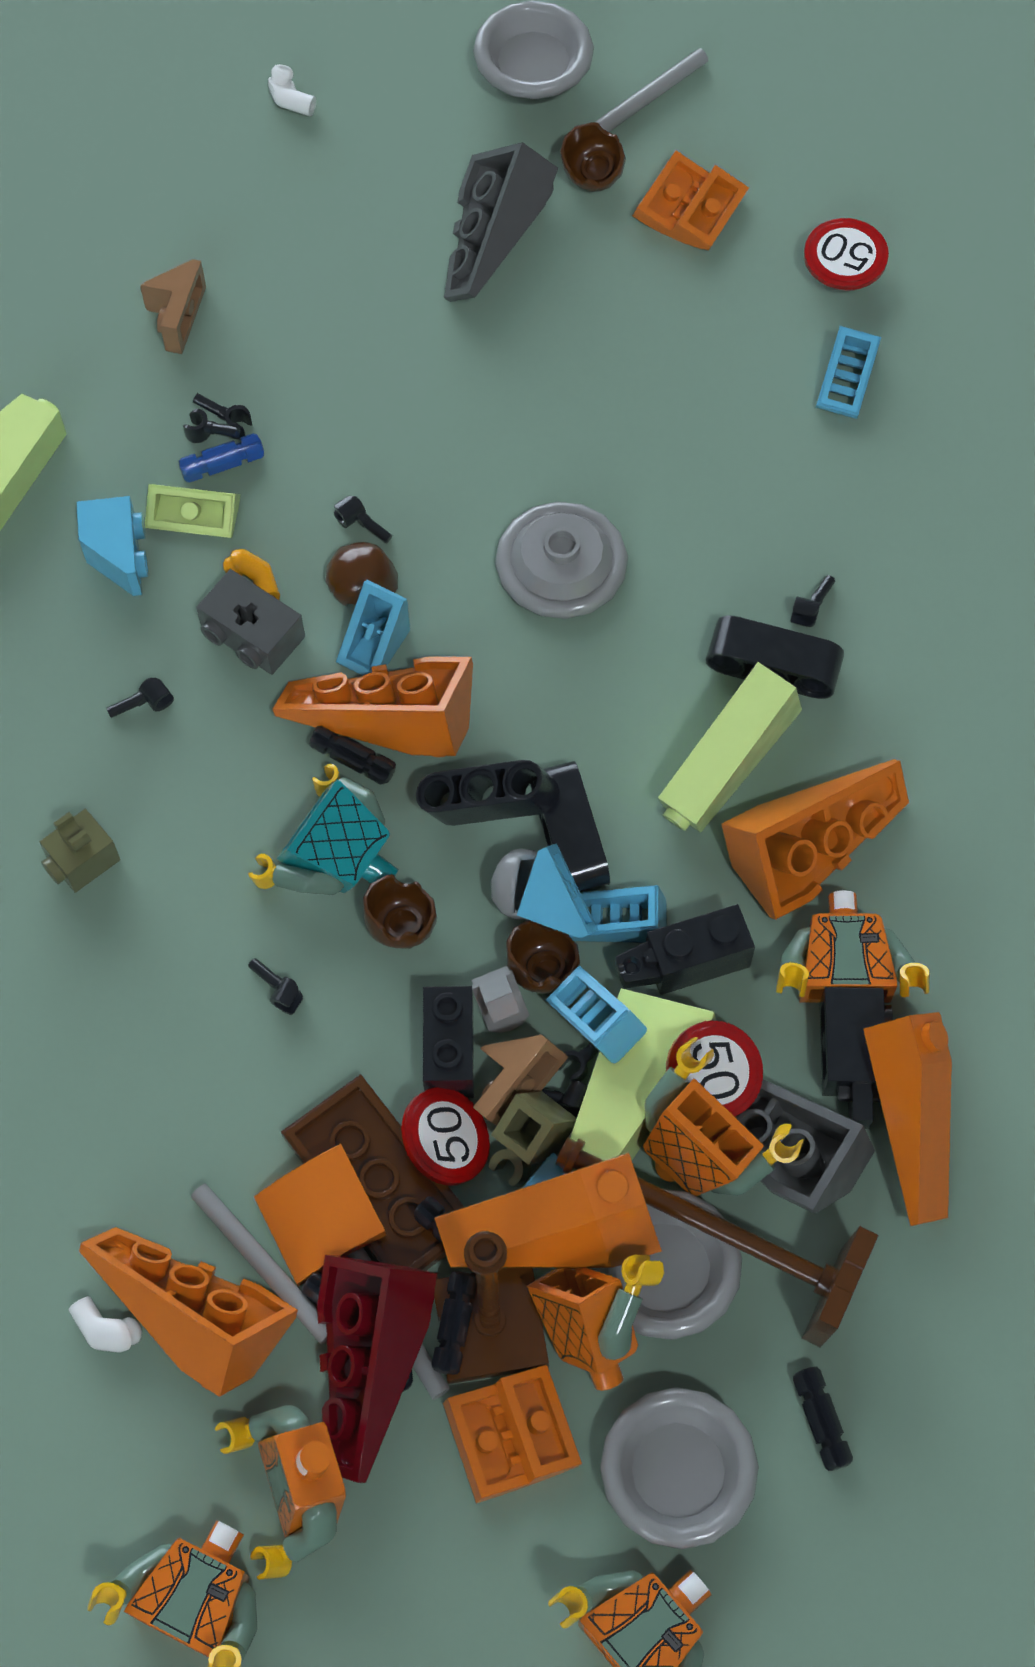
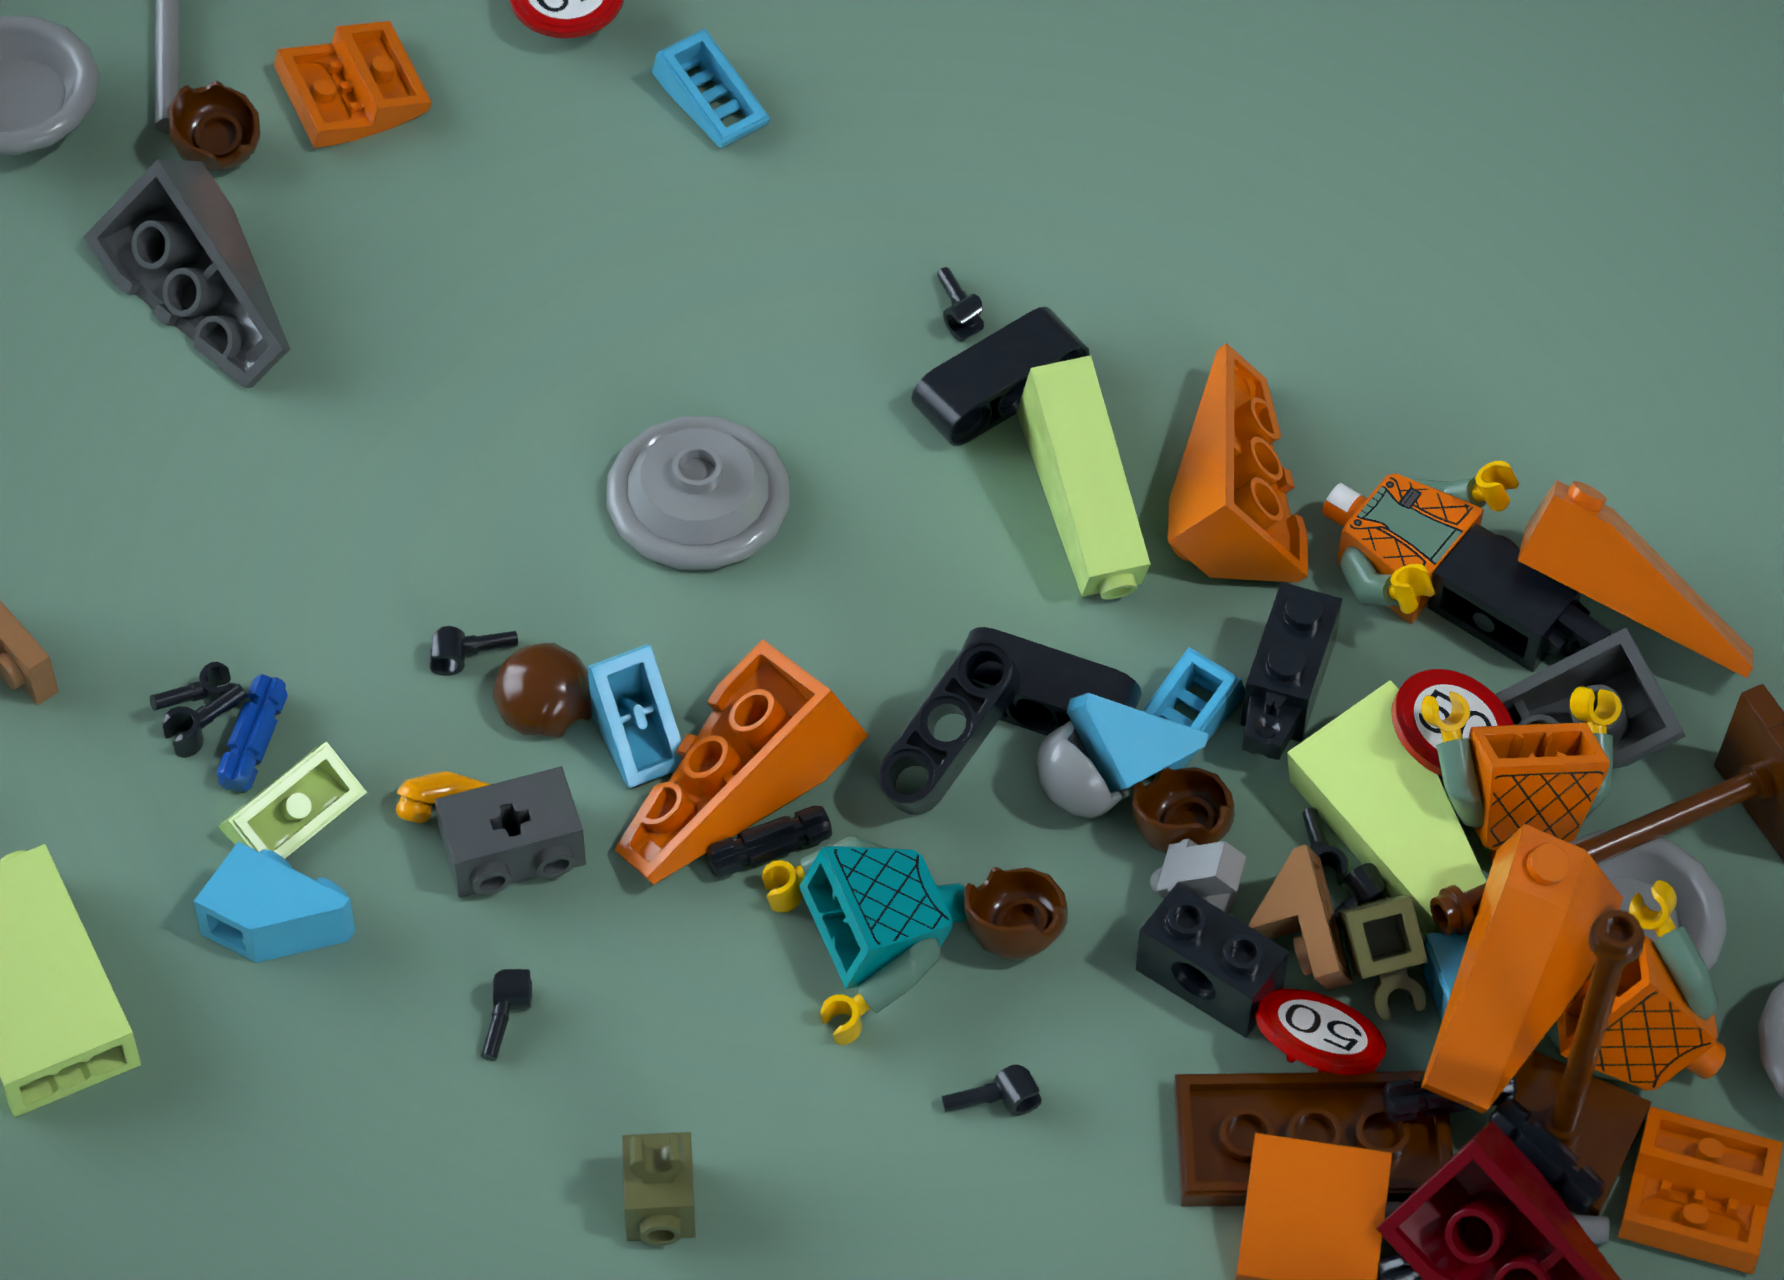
camera: 55 degrees left, 10 degrees down
medium azure slope [546,966,647,1063] -> none

